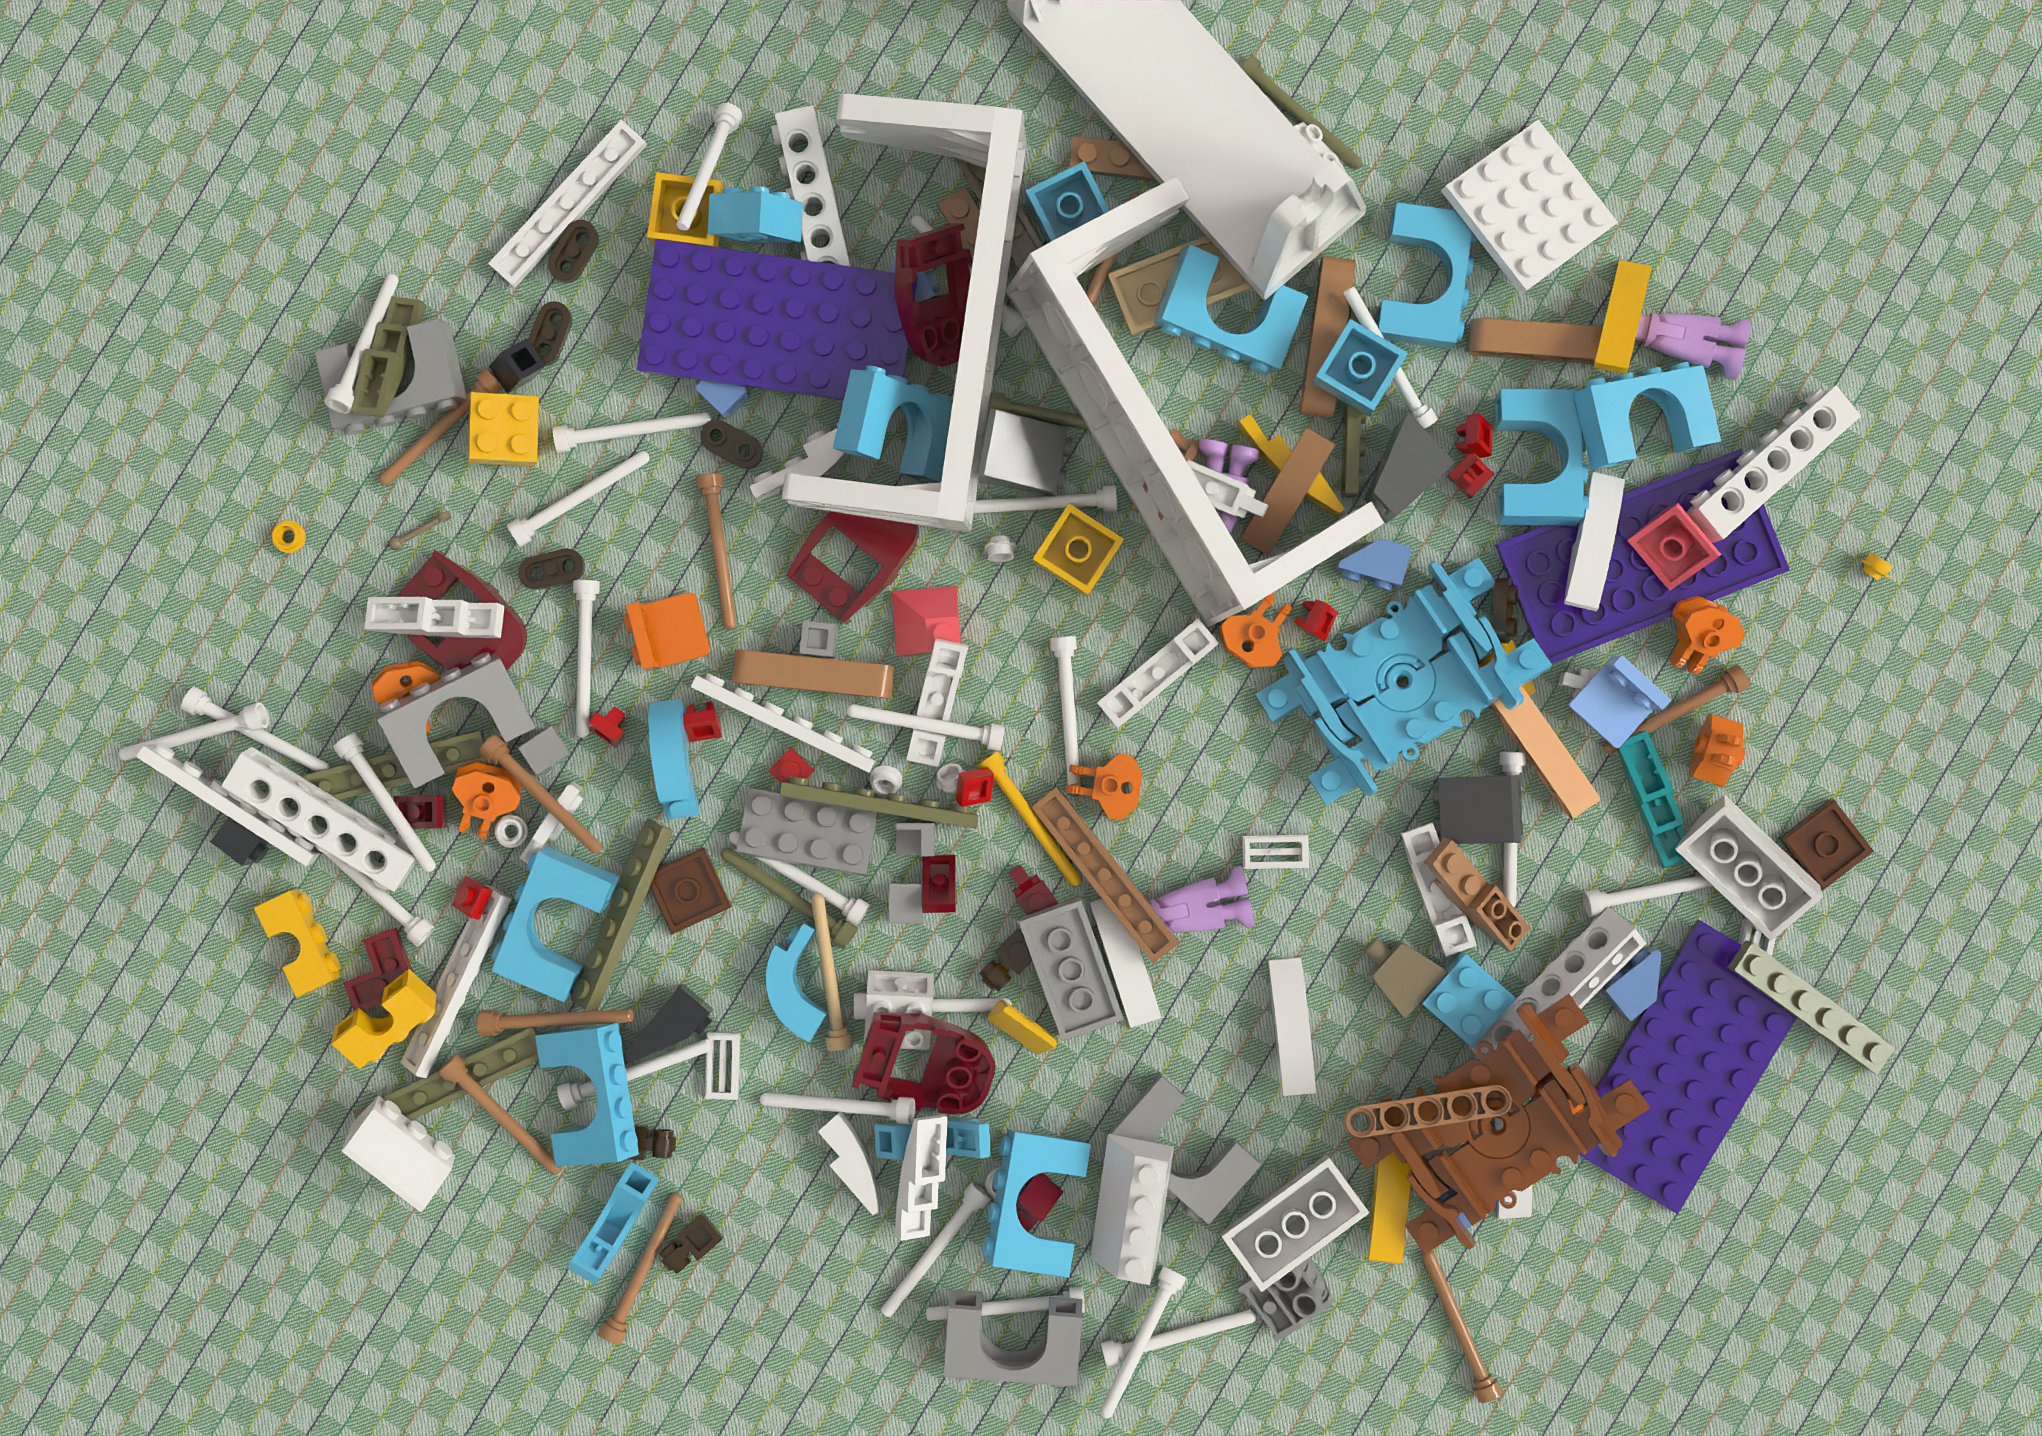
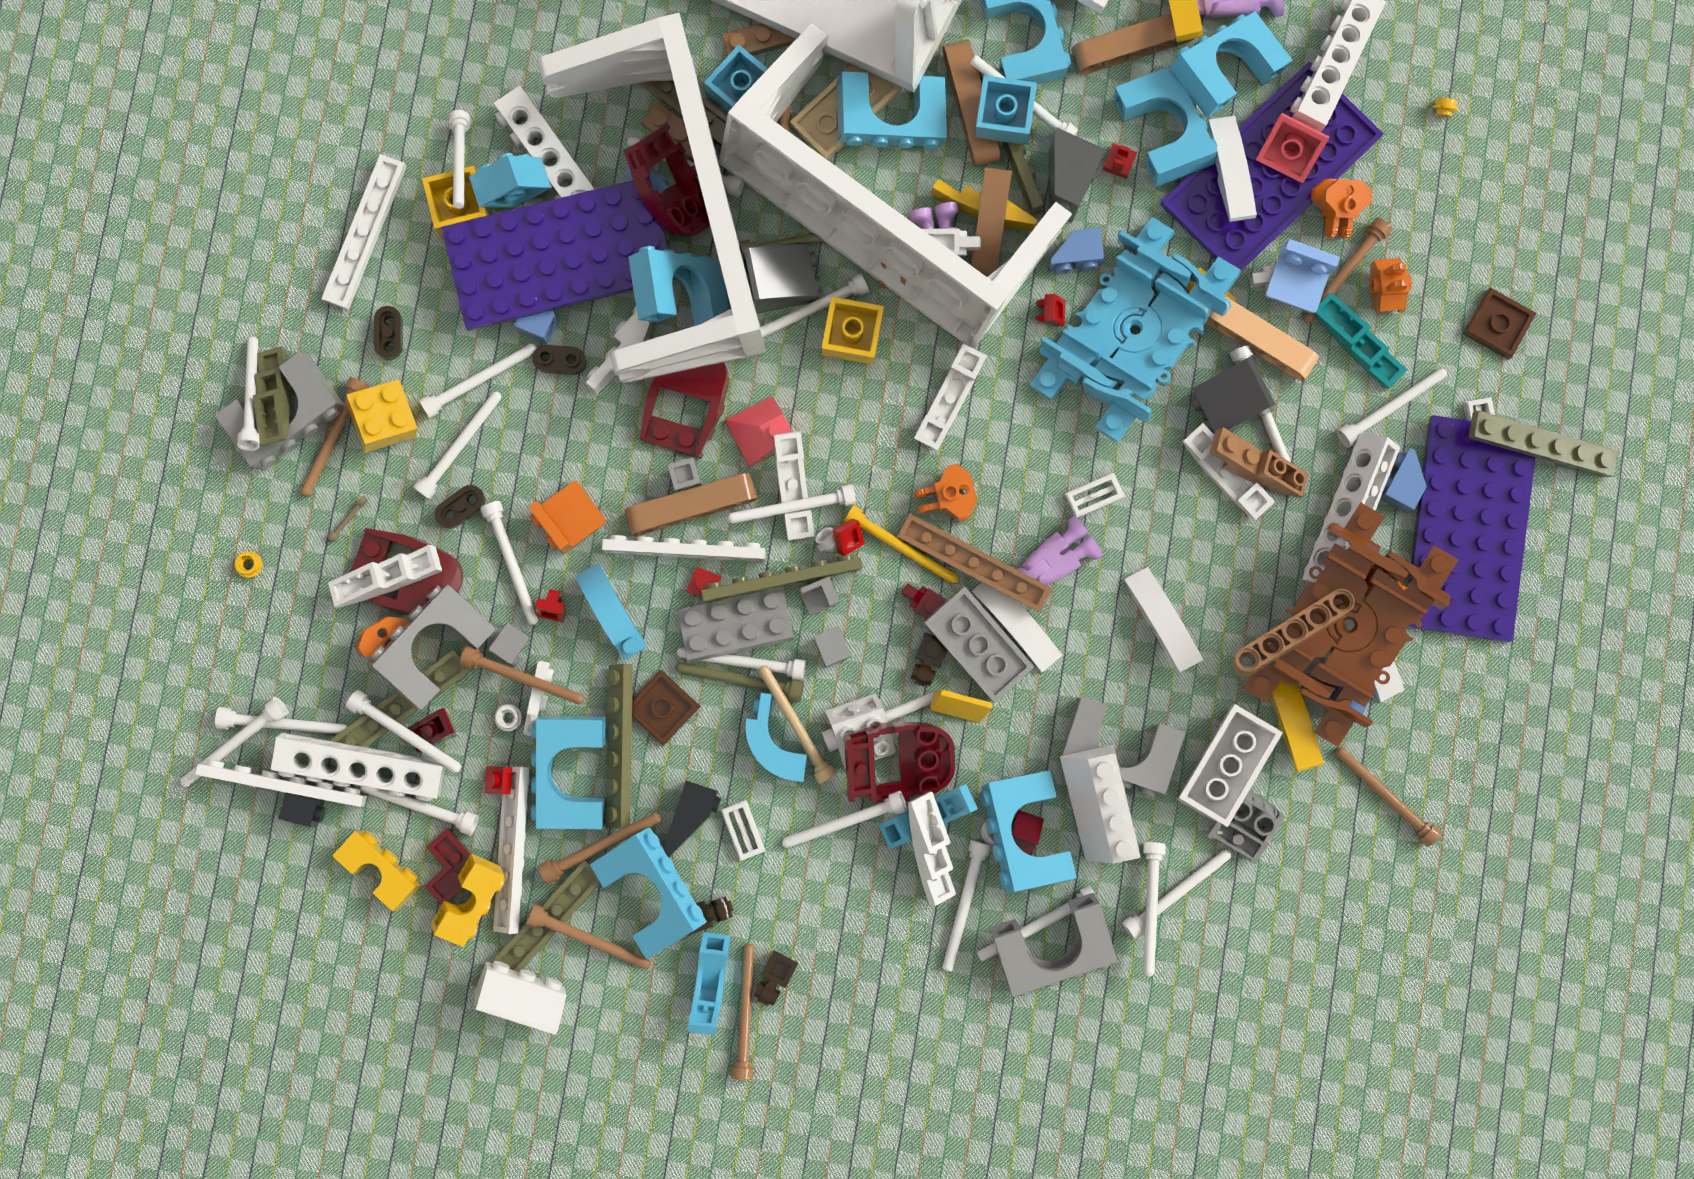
camera: 25 degrees left, 5 degrees down
orange hinge [452,760,522,839] -> none
black brick [489,338,546,394] -> none
dark brown plate [548,220,599,283] -> none
white piece [557,1039,712,1111] -> none
red tile [683,702,722,742] -> none
medium nougat piece [696,473,737,630] -> none
white slope [818,1112,880,1215] -> none
white plate [869,766,902,796] -> none
dark red slope [922,855,957,913] -> none
white plate [984,536,1017,562] -> none
white piece [1050,636,1081,794] -> none
orange hinge [1218,593,1292,668] -> none
dark tan torso [1364,938,1448,1019] -> none
medium azure brick [1420,952,1516,1048] -> none
red tile [1455,413,1493,458] -> none
dark brown plate [1492,578,1518,644] -> none
white slope [1675,795,1822,941] -> none

